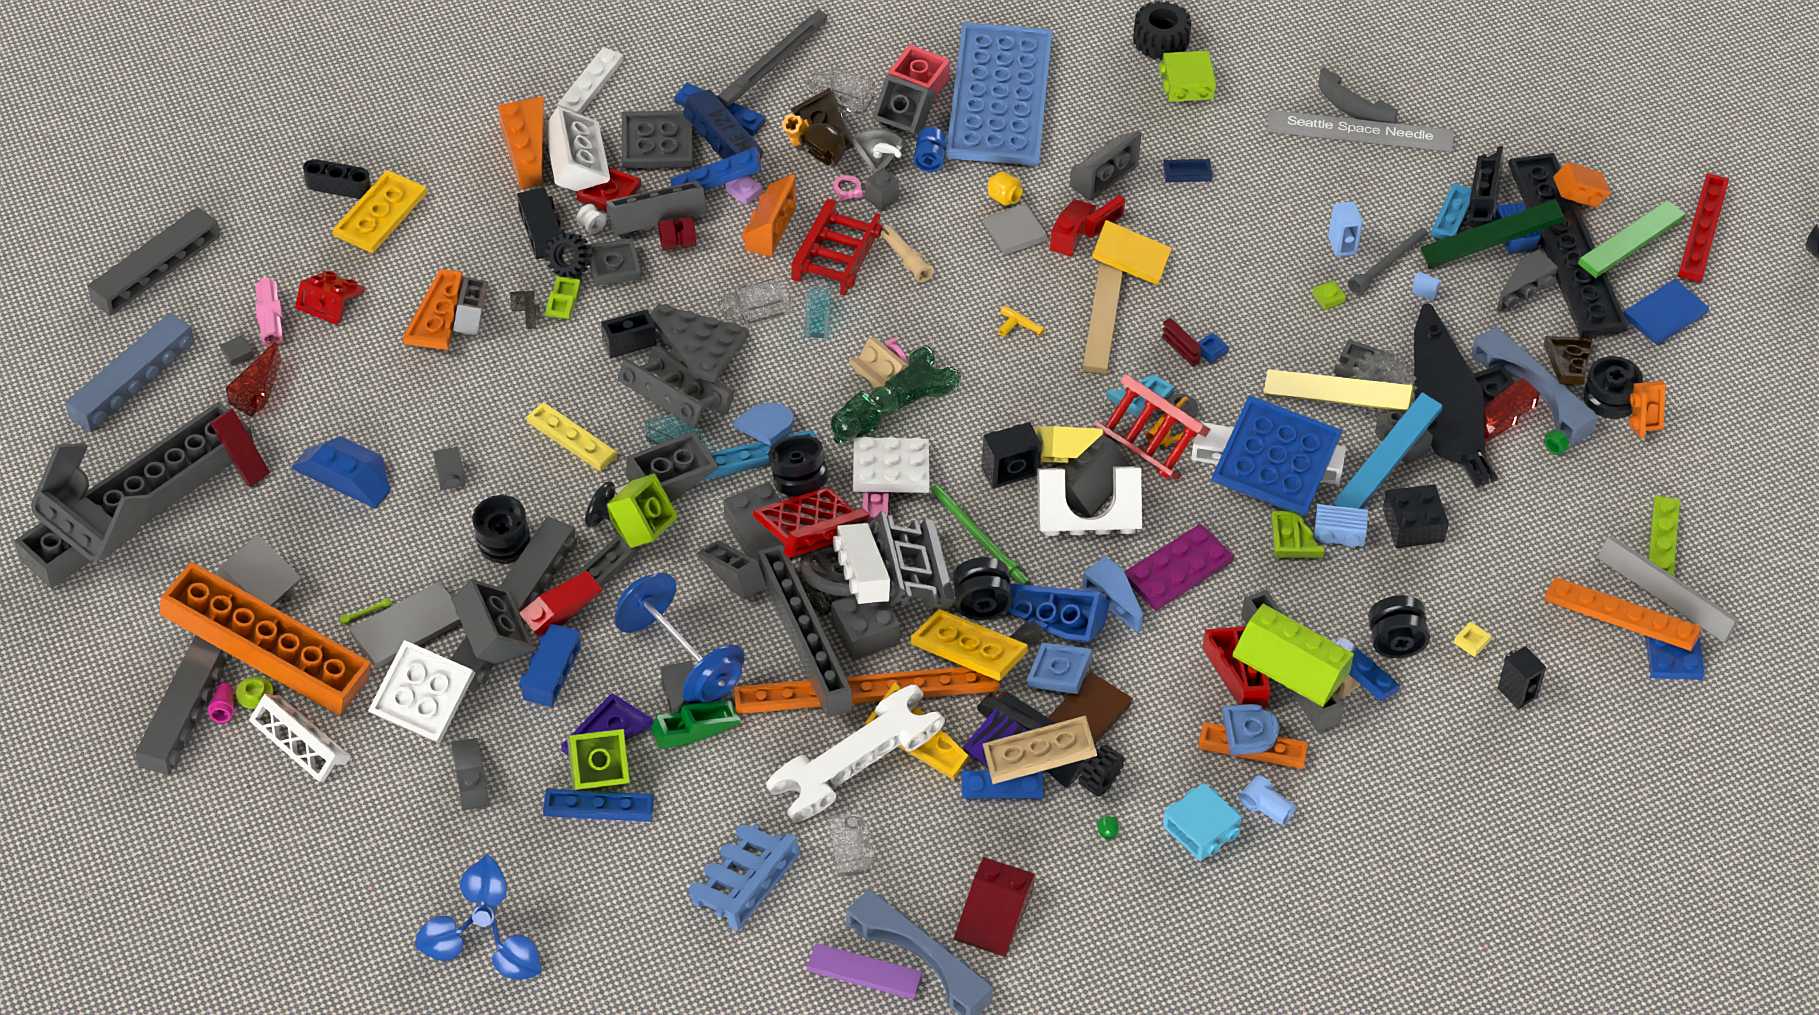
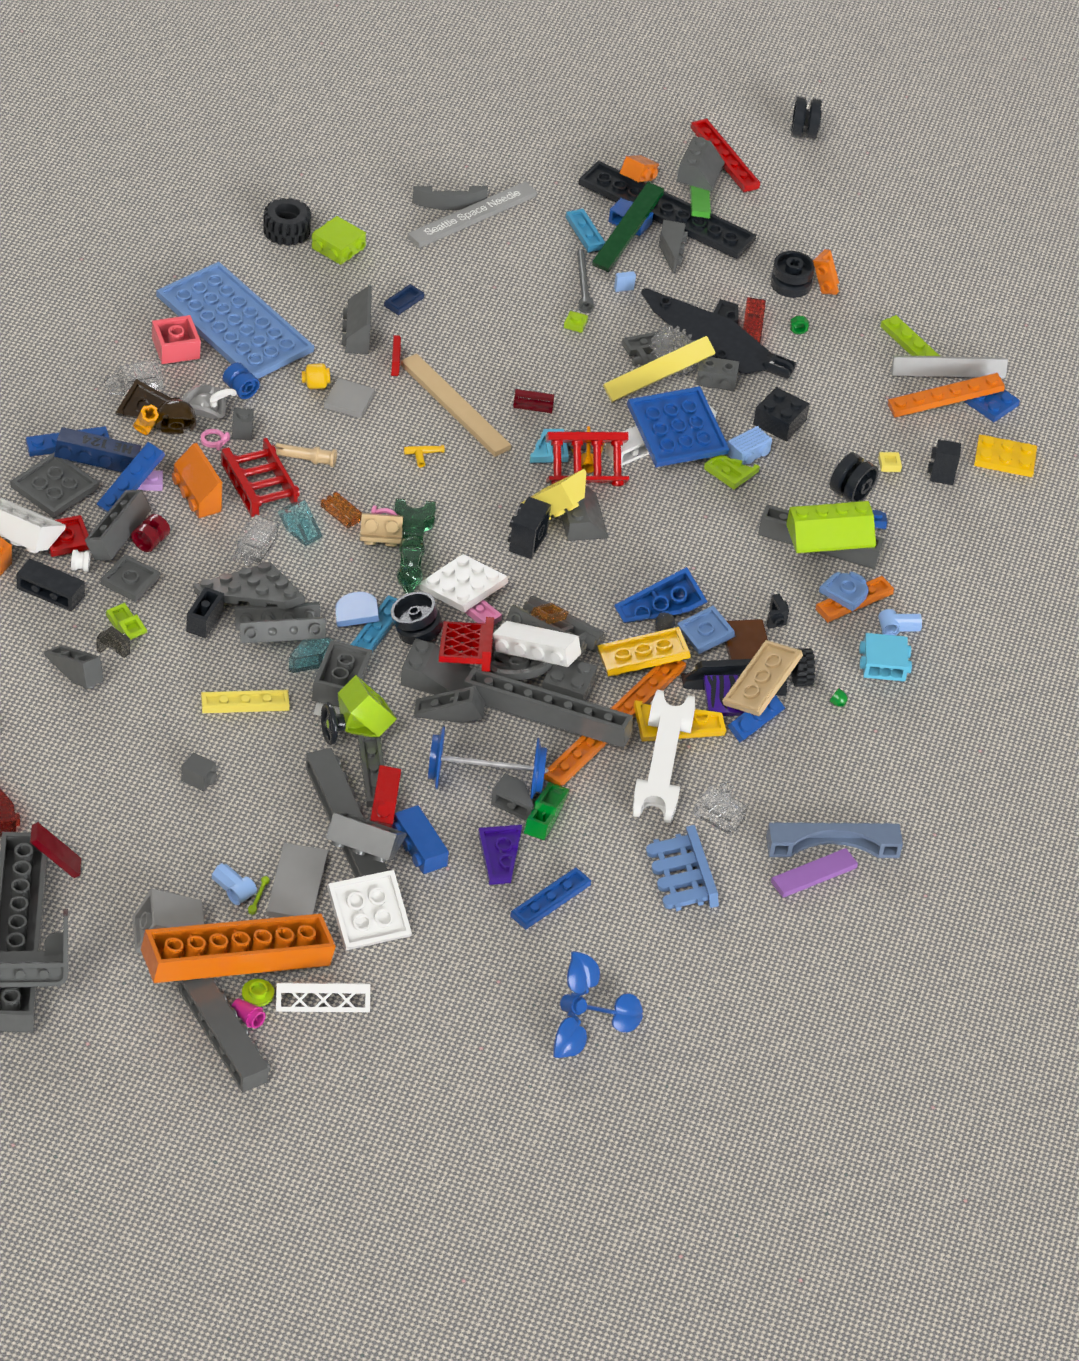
camera: 50 degrees left, 5 degrees down
blue wedge [292,436,390,509] -> none
orange wing [402,269,464,350] -> none
dark grey slope [451,738,489,811] -> none
black wheel [472,495,531,564] -> none
black tyre [545,233,592,277] -> none
lime brick [567,729,630,790] -> none
dark grey piece [716,9,828,108] -> none
dark grey brick [871,75,936,135] -> none
bright green bar [931,484,1031,585] -> none
black wheel [953,557,1013,620] -> none
dark red slope [954,857,1035,957] -> none
white arch [1037,466,1142,536] -> none
red slope [1050,199,1096,257] -> none
medium blue slope [1082,556,1143,633] -> none
yellow tile [1091,220,1172,285] -> none
magenta plate [1124,524,1234,611] -> none
blue tile [1197,333,1229,364] -> none
red wedge [1202,626,1270,708] -> none
light blue brick [1328,201,1363,257] -> none
dark azure tile [1332,392,1443,509] -> none
black wedge [1467,146,1503,228] -> none
sand blue arch [1471,326,1598,445] -> none
dark brown wing [1543,336,1592,386] -> none
blue tile [1623,279,1709,345] -> none
none -> light blue piece [212,863,257,905]
none -> clear orange tile [320,492,362,528]
none -> clear orange tile [531,603,569,624]
none -> dark grey slope [676,136,724,191]
none -> black bracket [766,593,789,629]
none -> yellow plate [974,434,1037,477]

